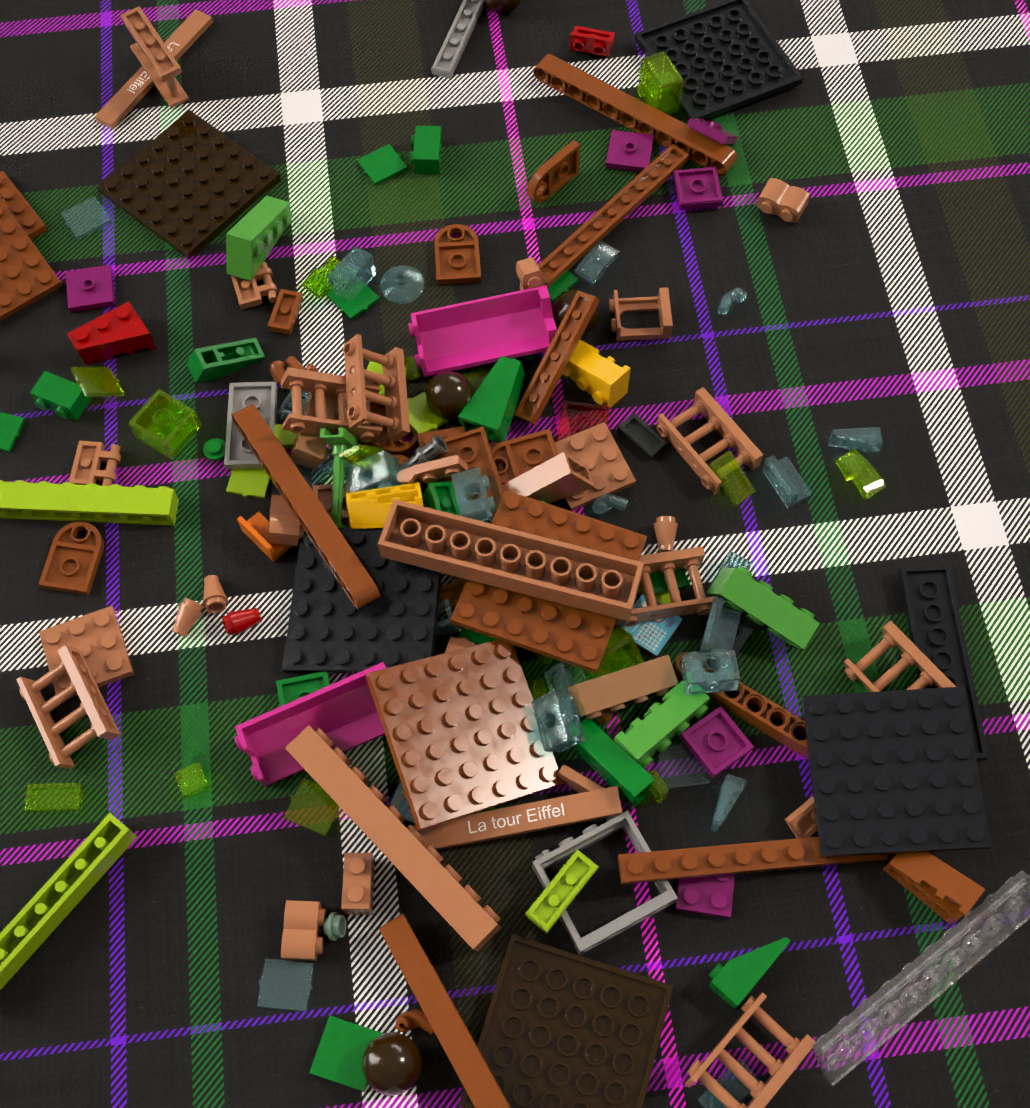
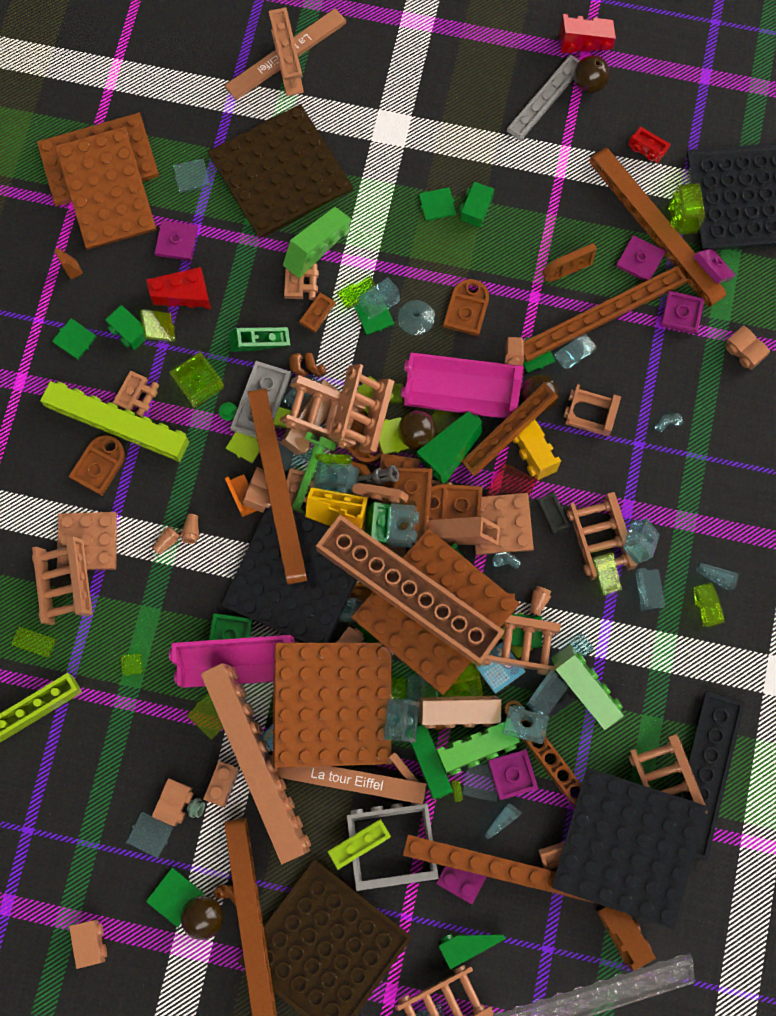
camera: 20 degrees right, 10 degrees up
red cone [222,608,262,636] -> none
none -> clear light blue brick [623,518,660,564]

